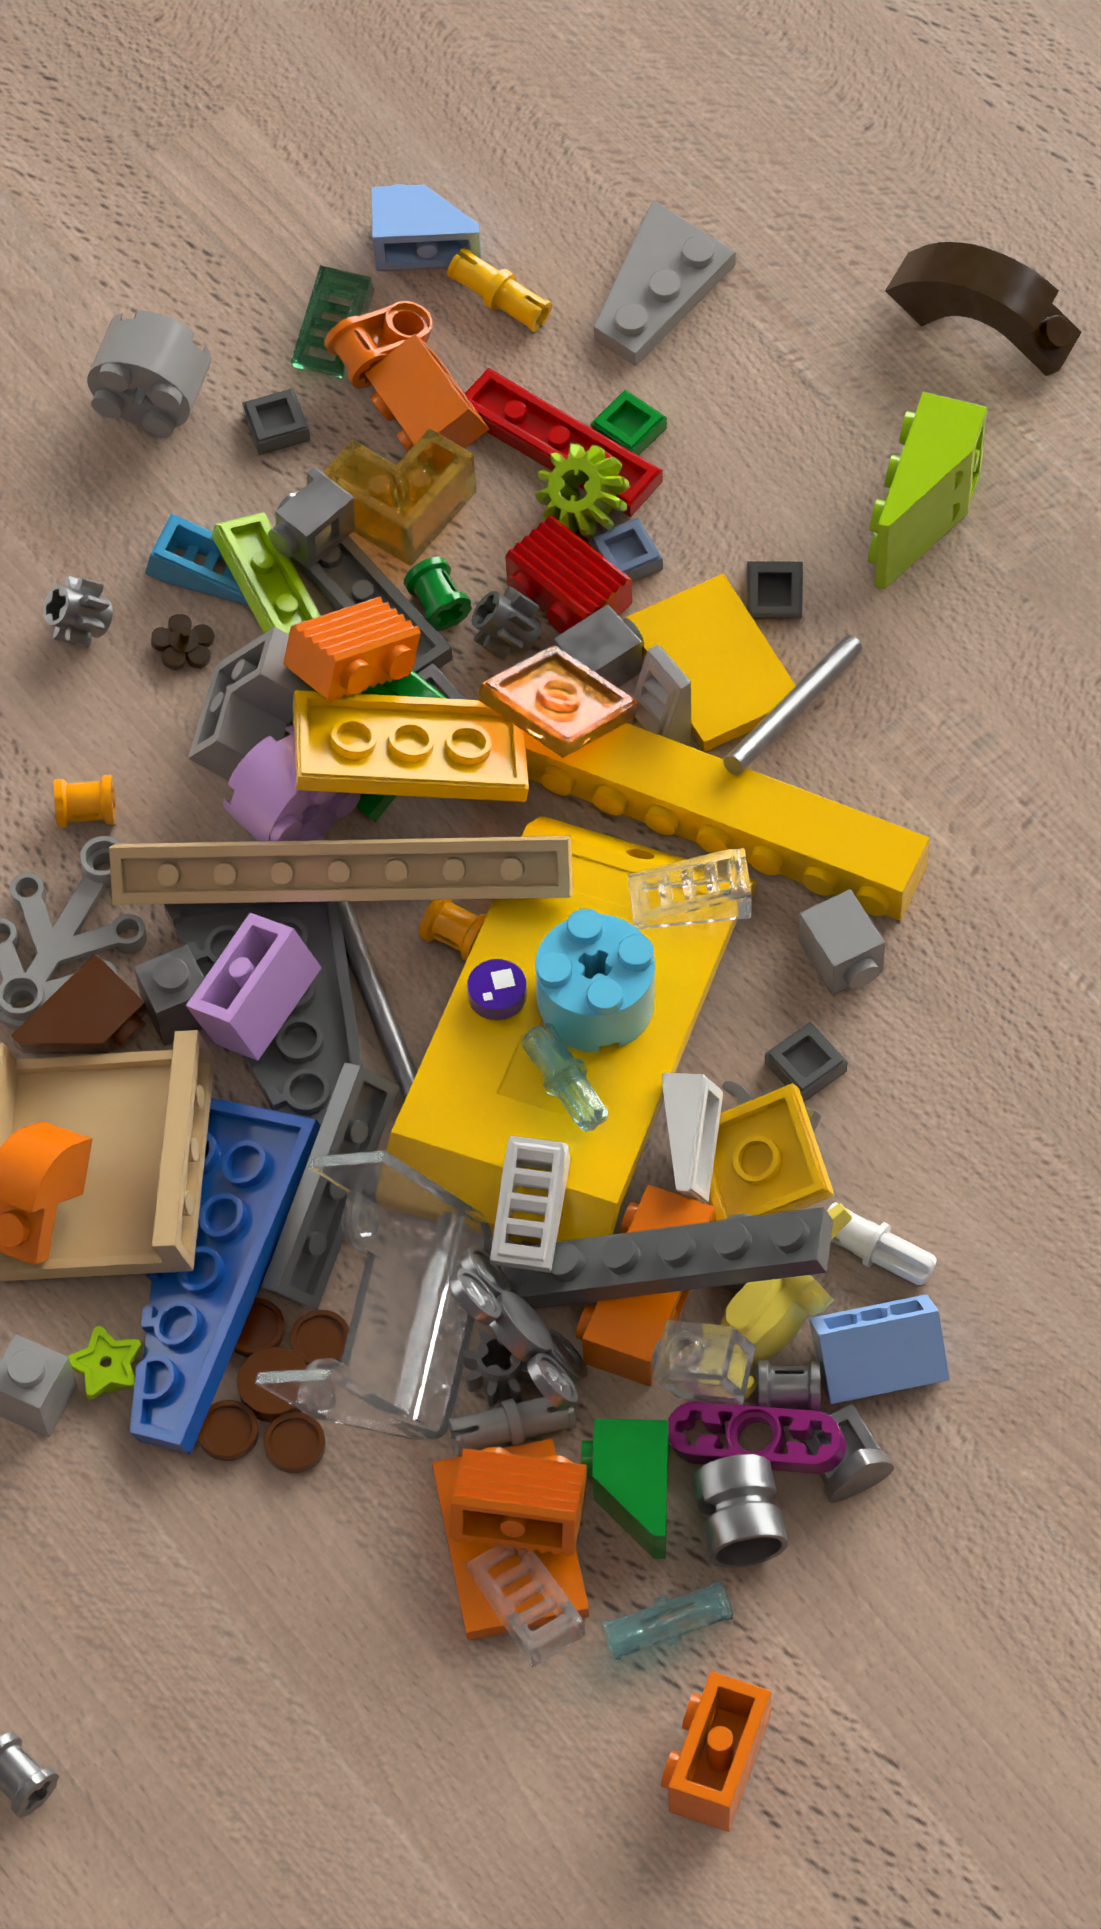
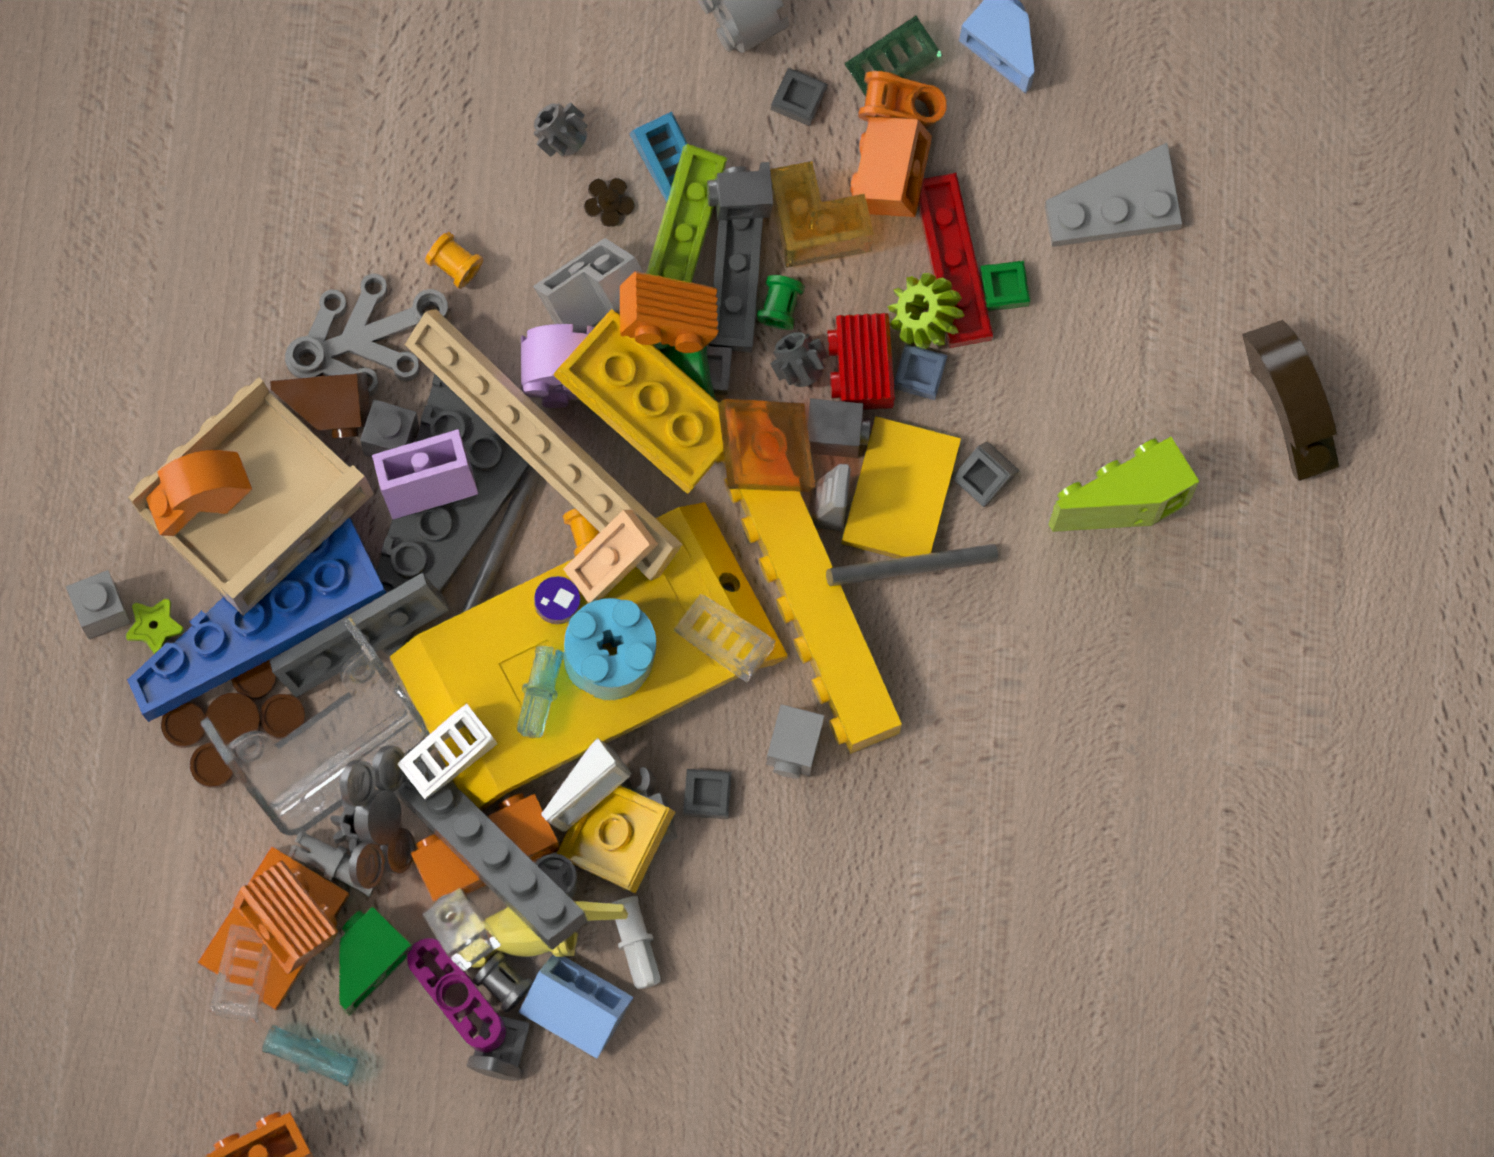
camera: 35 degrees right, 15 degrees up
yellow pin [447,248,552,332] -> none
flat silver wheel [692,1454,788,1568] -> none
none -> light nougat plate [563,510,658,603]

